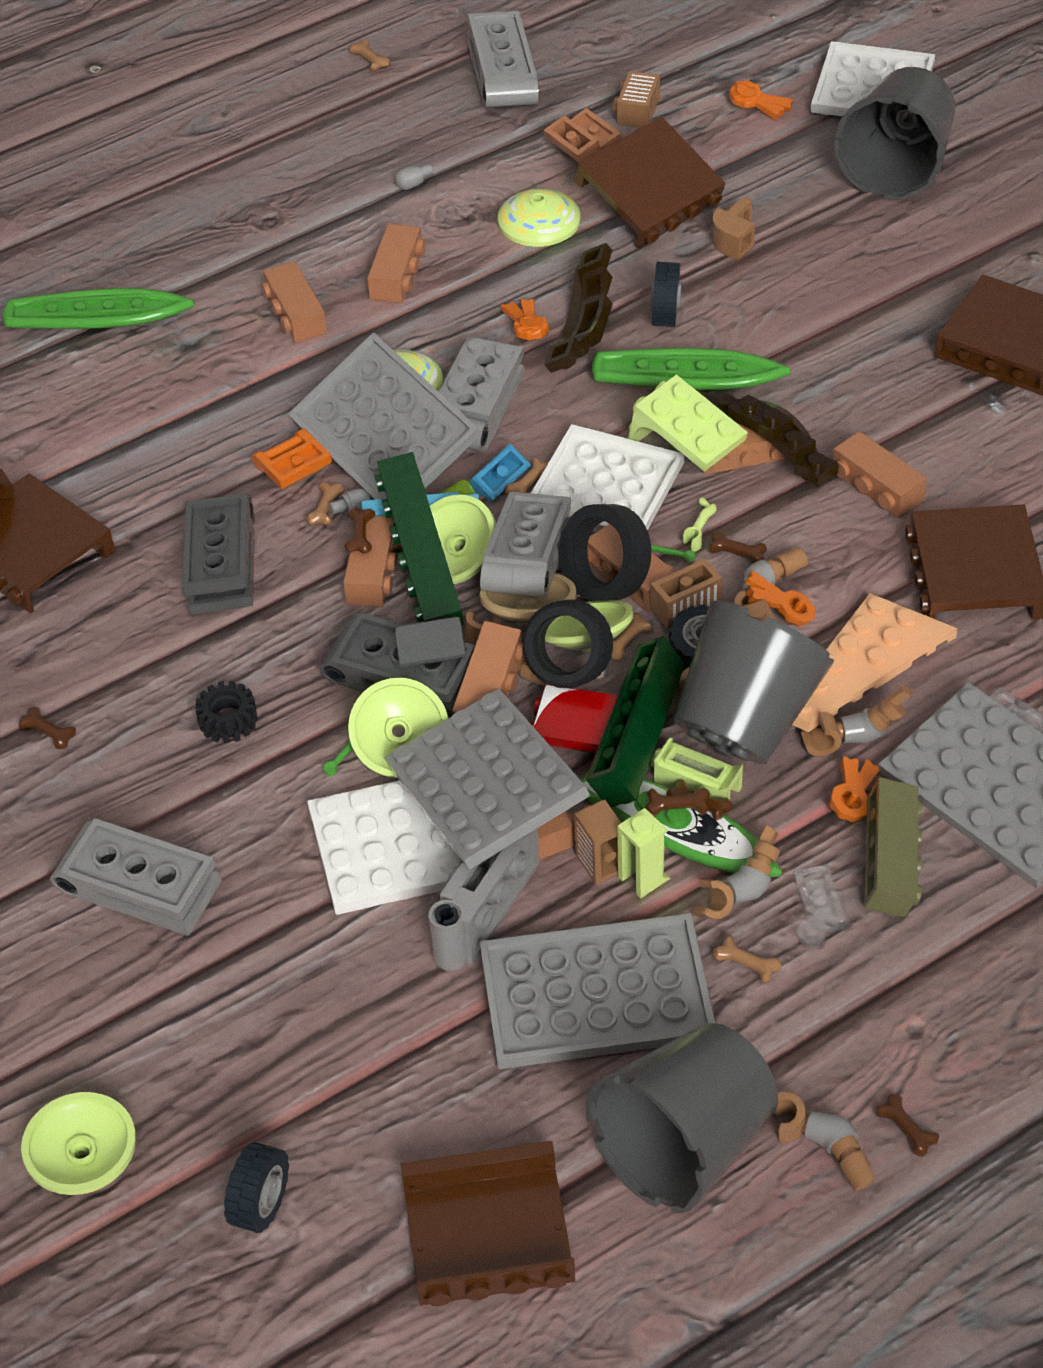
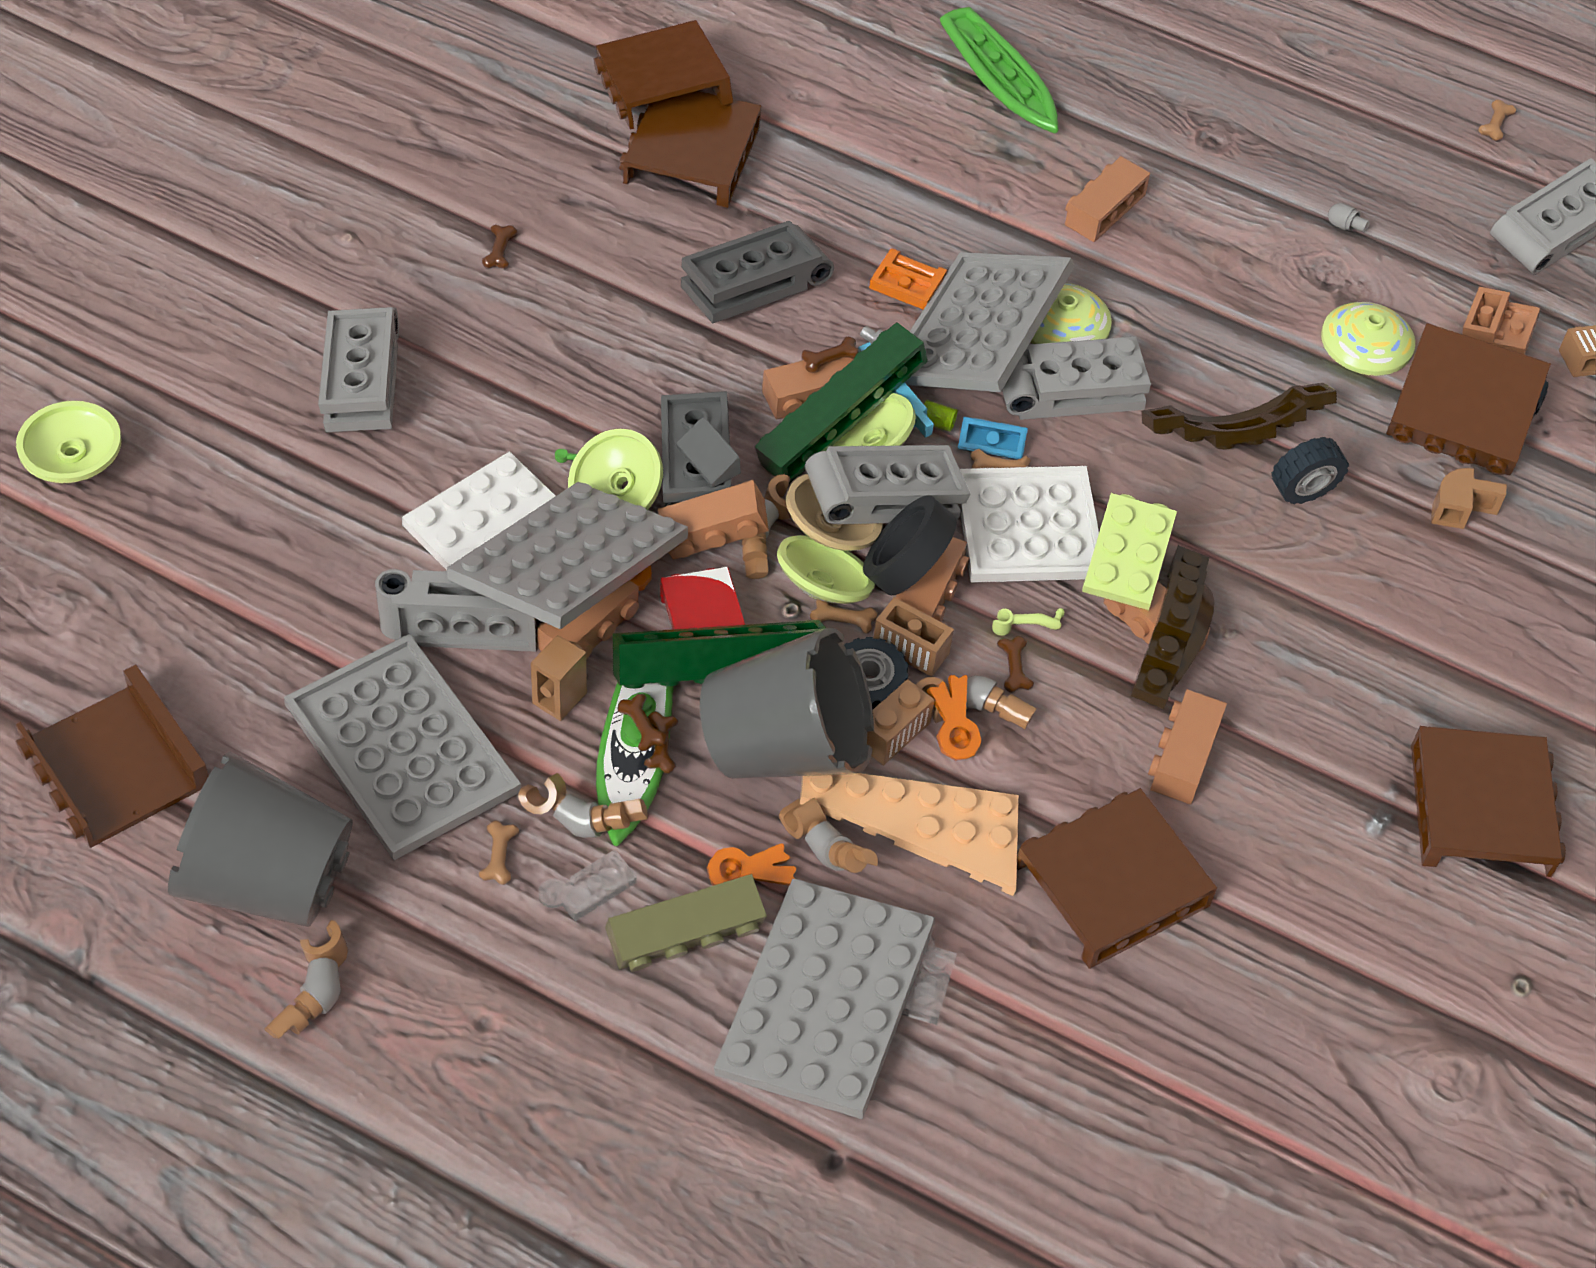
camera: 55 degrees right, 5 degrees up
black tyre [195,681,258,743] -> none
black wheel [224,1142,289,1233] -> none
medium nougat piece [306,483,345,526] -> none
nougat brick [367,224,426,303] -> none
orange piece [501,299,549,340] -> none
black tyre [522,600,613,688] -> none
bright green piece [591,348,791,390] -> none
yellowish green window [617,808,671,899] -> none
bright green hinge [651,545,696,562] -> none
yellowish green window [651,738,743,800] -> none
reddish brown piece [876,1094,939,1156] -> none

